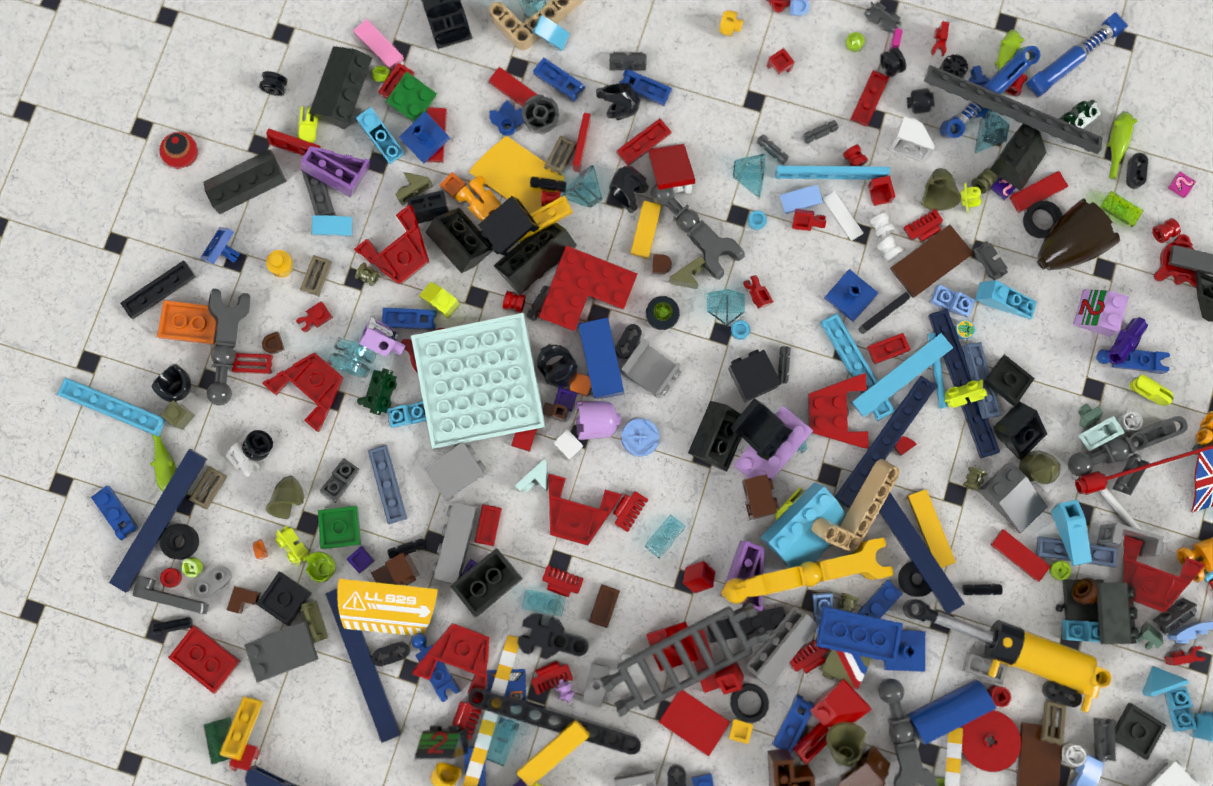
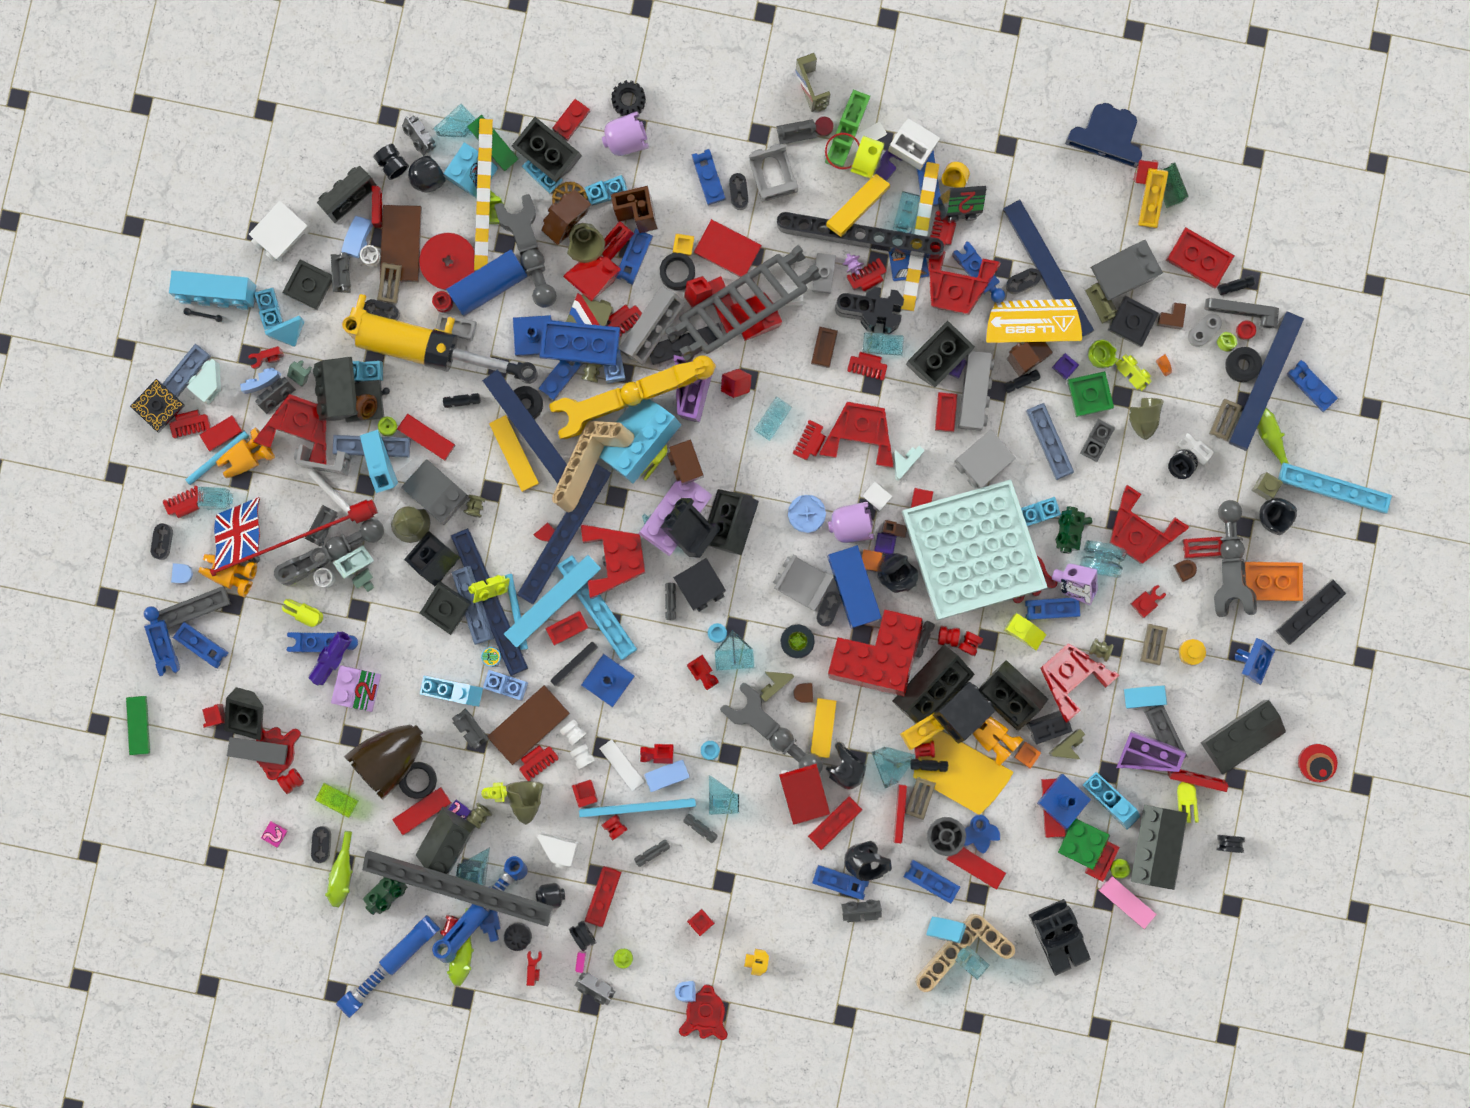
camera: 170 degrees right, 5 degrees up
none -> red wheel [958,631,984,657]

